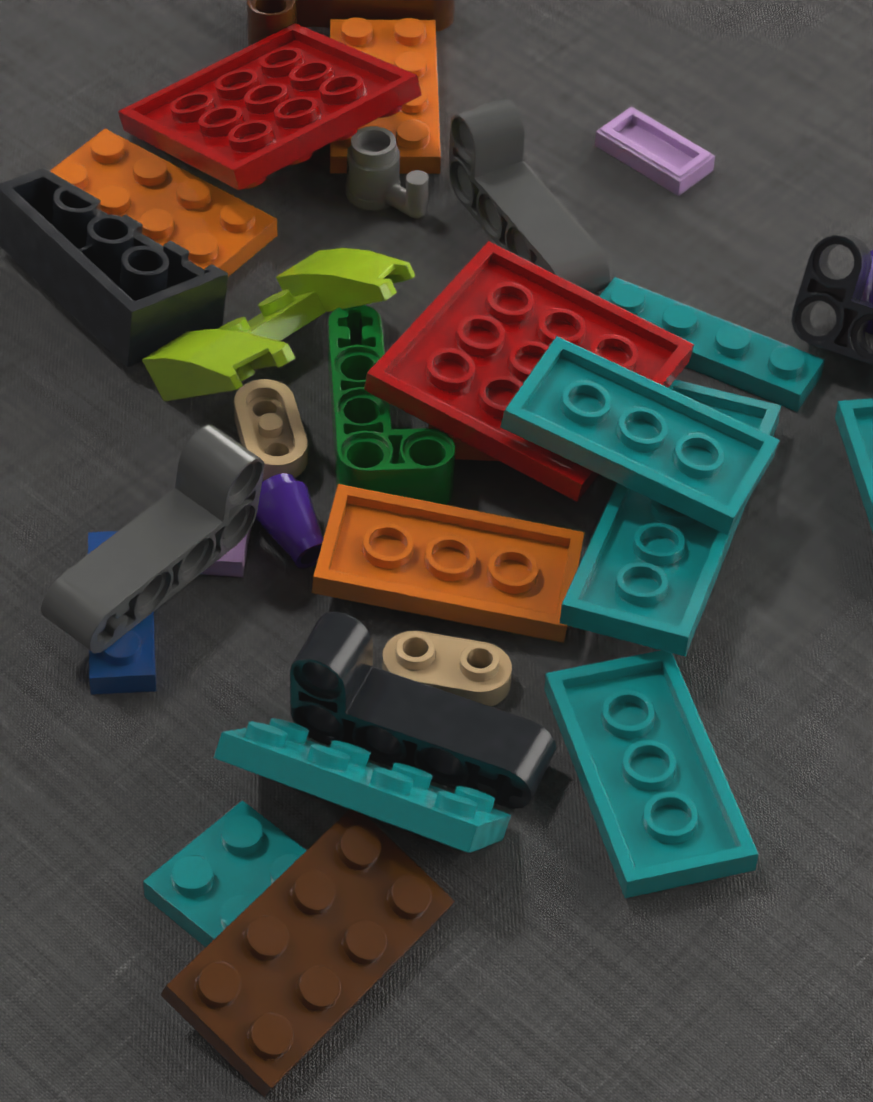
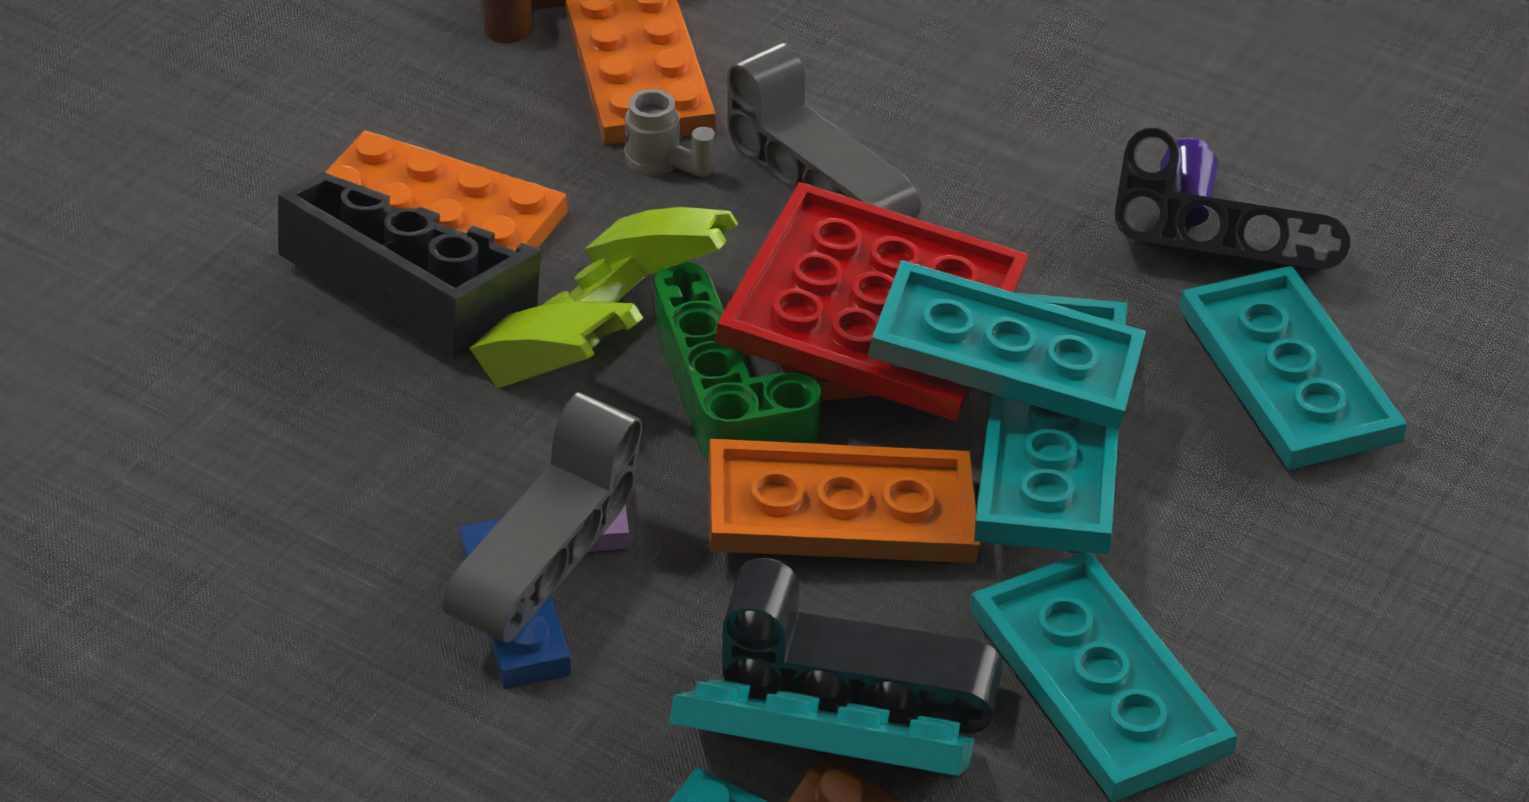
camera: 10 degrees left, 5 degrees down
red plate [118,23,422,190] -> none
tan plate [234,379,308,480] -> none
dark purple cone [255,473,323,568] -> none
tan plate [382,631,512,707] -> none
lavender tile [595,106,715,196] -> none
teal plate [599,277,825,412] -> none

